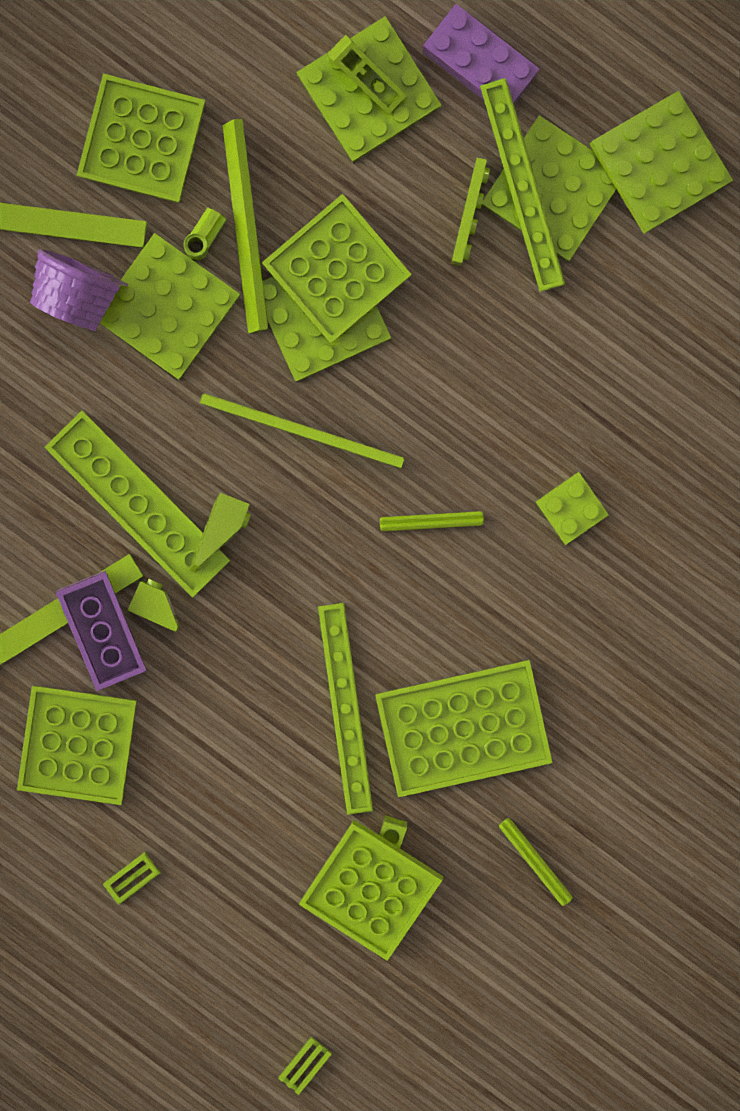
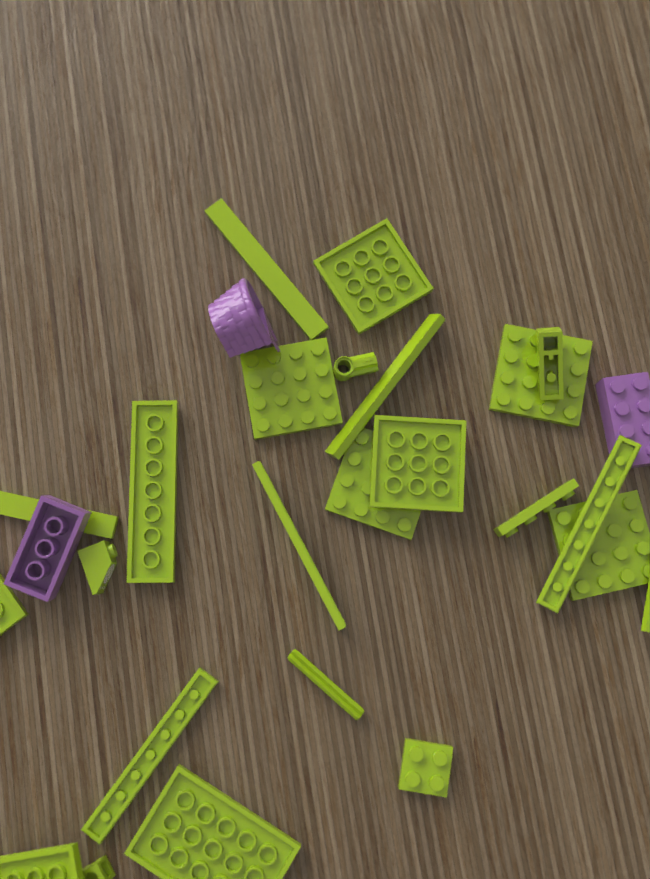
camera: 45 degrees right, 10 degrees down
lime slope [189,493,251,572] -> none

